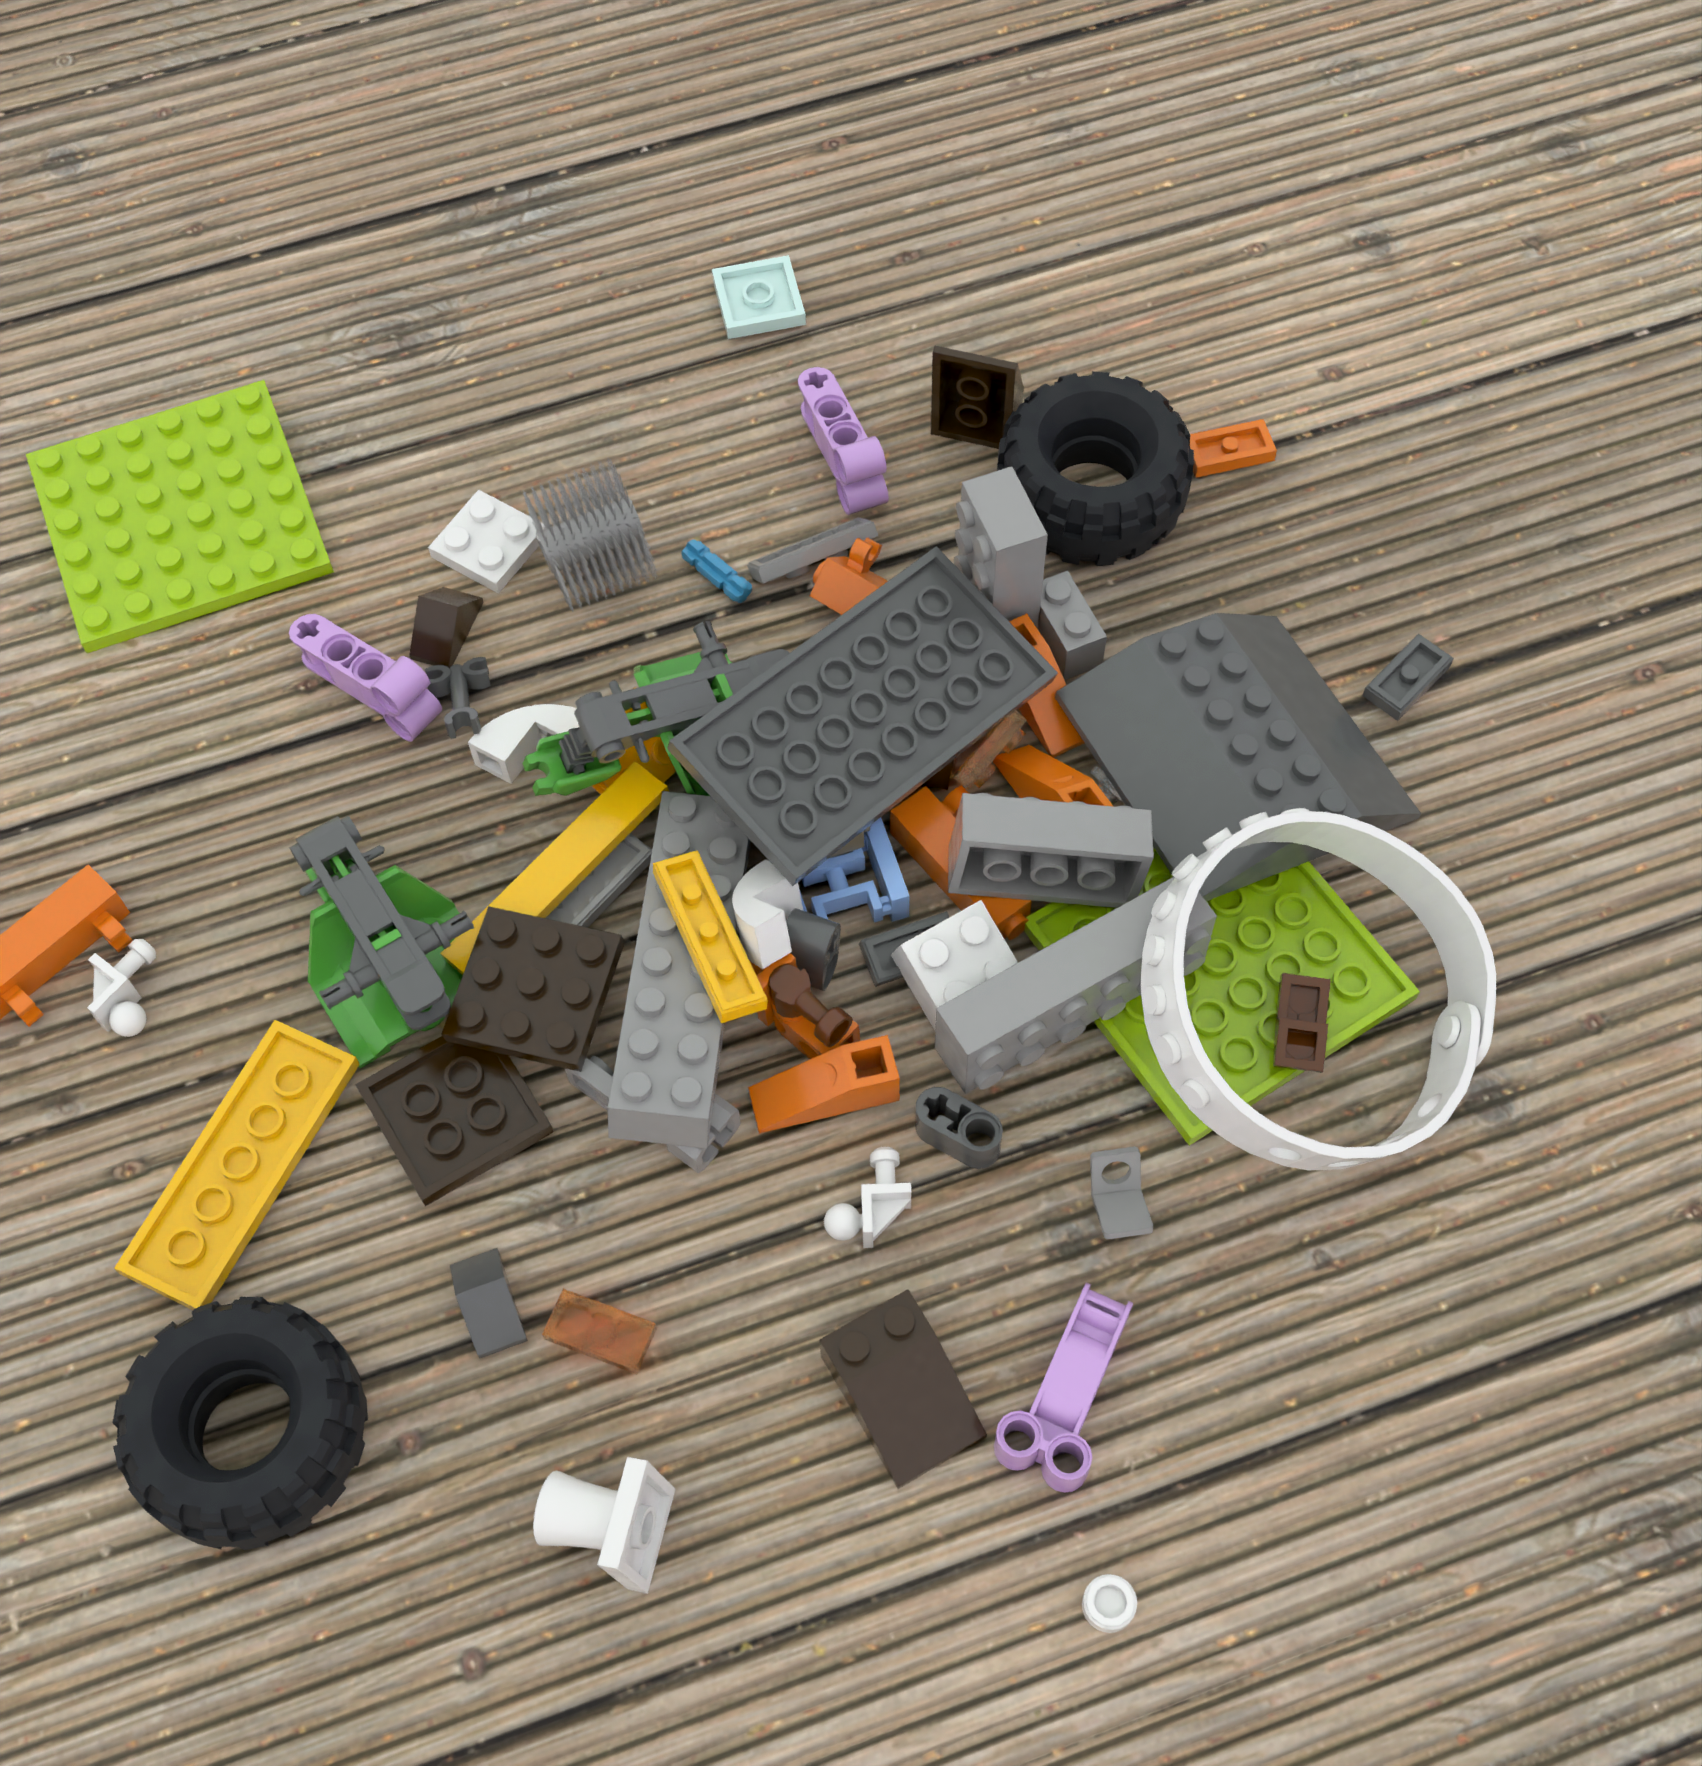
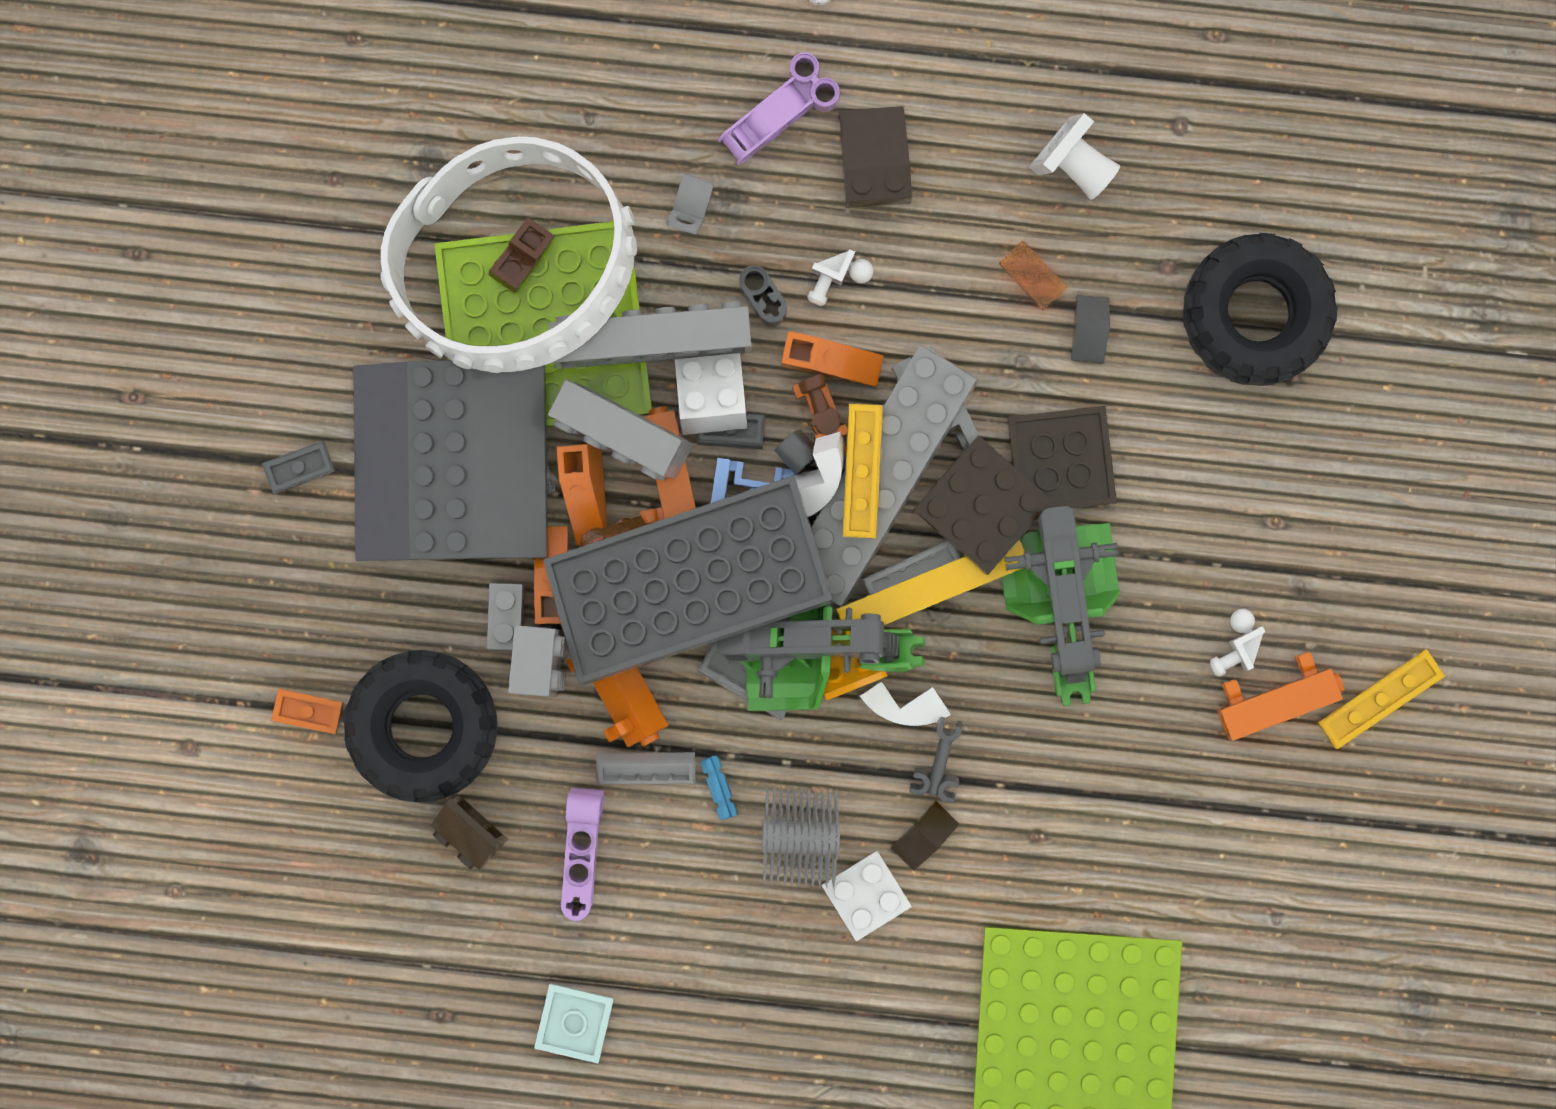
camera: 155 degrees left, 25 degrees up
yellow plate [114,1020,360,1310] -> none
lavender piece [289,614,443,742] -> none

